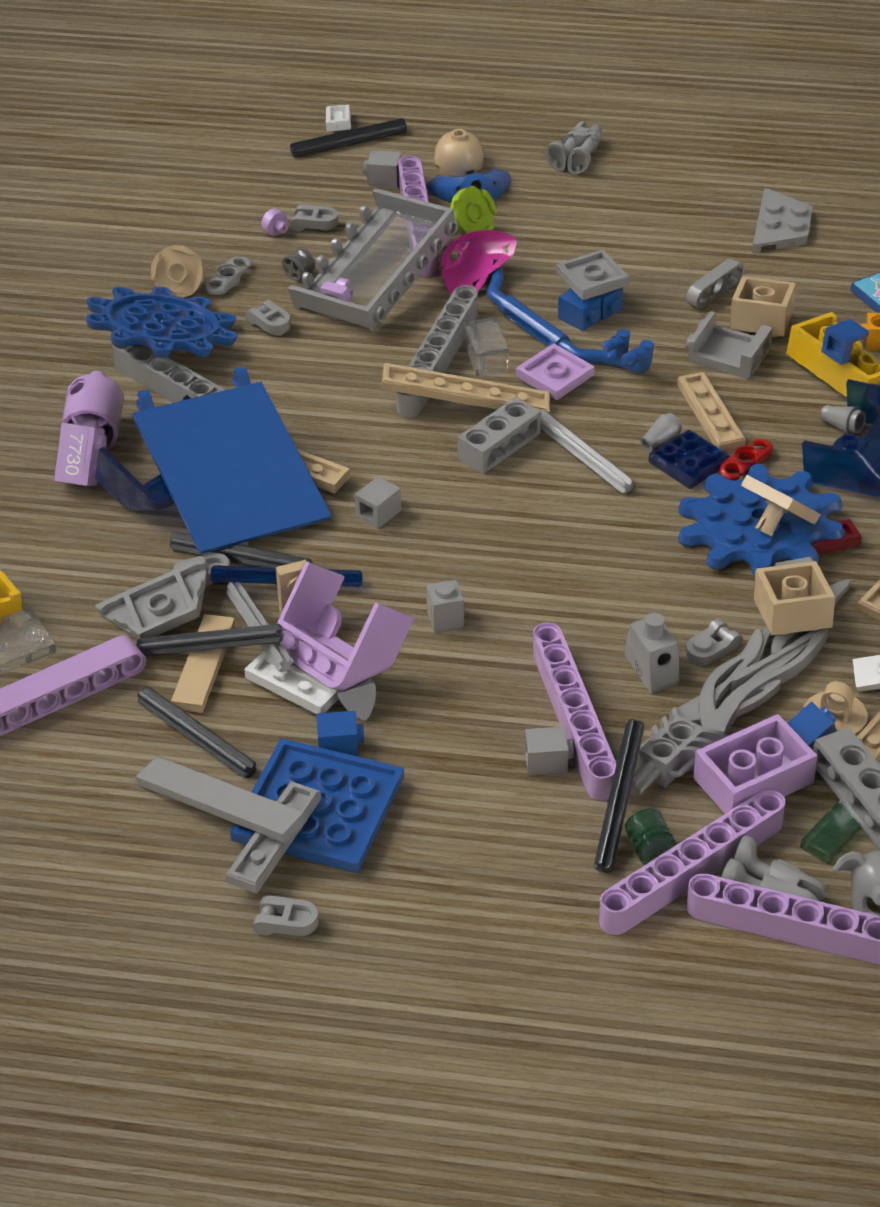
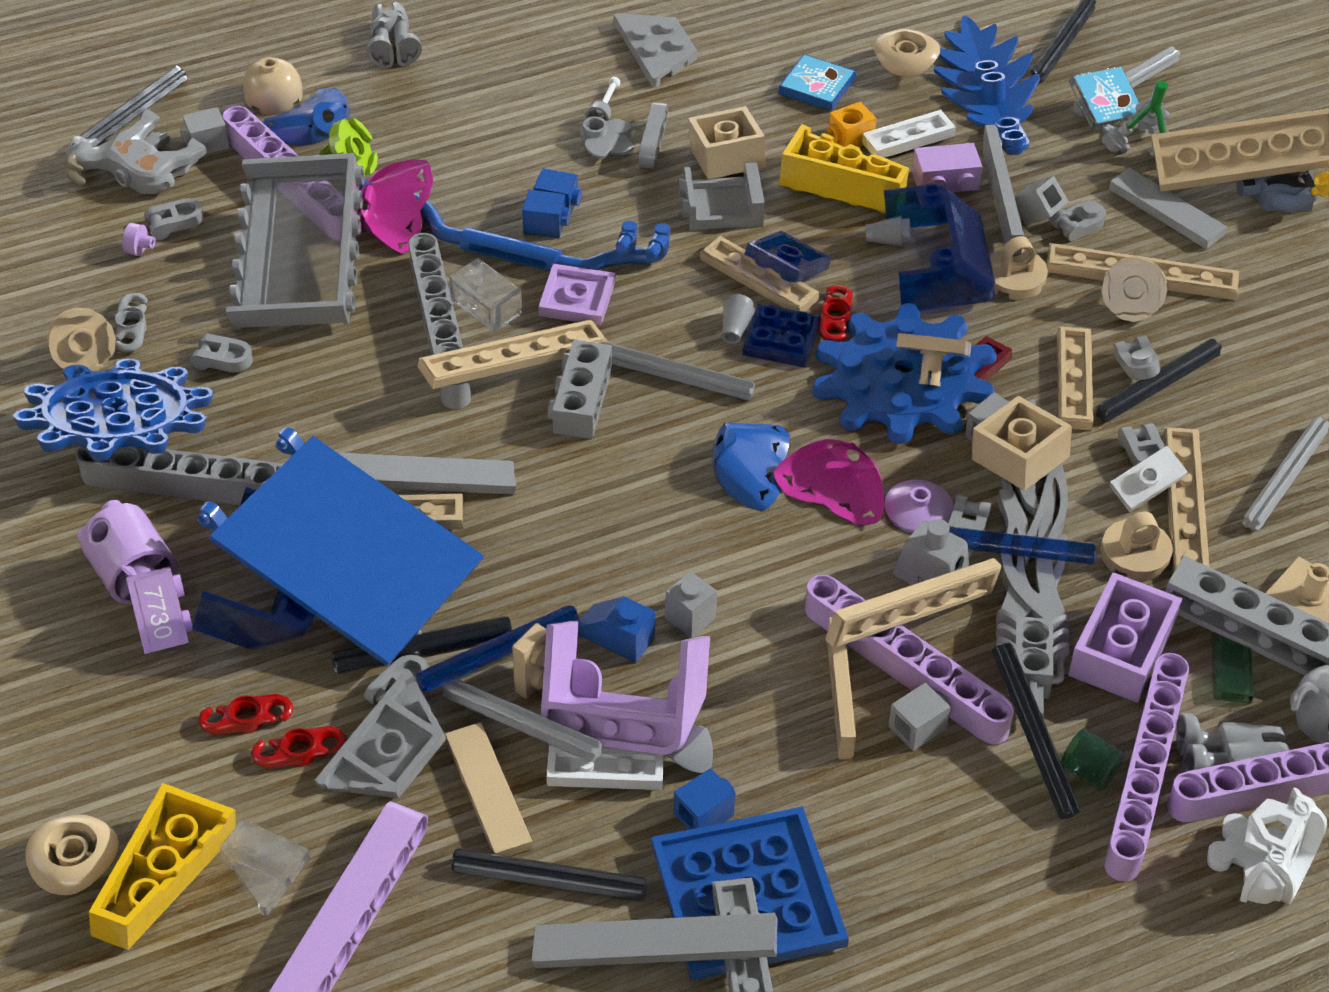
camera: 35 degrees left, 5 degrees up
black axle [136,624,284,656] -> none
flat silver wheel [282,248,315,281] -> none
lavender tile [320,278,353,303] -> none
white plate [326,104,351,132] -> none
light grey brick [355,477,401,529] -> none
light grey plate [556,250,630,300] -> none
blue brick [787,701,837,750] -> none
blue panel [821,319,869,365] -> none
none -> light grey animal [65,109,207,194]
none -> red piece [198,694,294,735]
none -> red piece [251,726,347,769]
none -> light grey tile [339,453,516,494]
none -> blue slope [578,596,655,663]
none -> light grey plate [580,117,634,159]
none -> hinge [586,77,620,121]
none -> blue piece [711,423,790,512]
none -> clear blue plate [744,231,832,283]
none -> dark pink piece [773,439,884,525]
none -> tan tile [825,558,1002,648]
none -> tan tile [827,617,856,760]
none -> lavender dish [884,480,954,533]
none -> clear blue axle [949,526,1096,565]
none -> white piece [1207,787,1327,905]

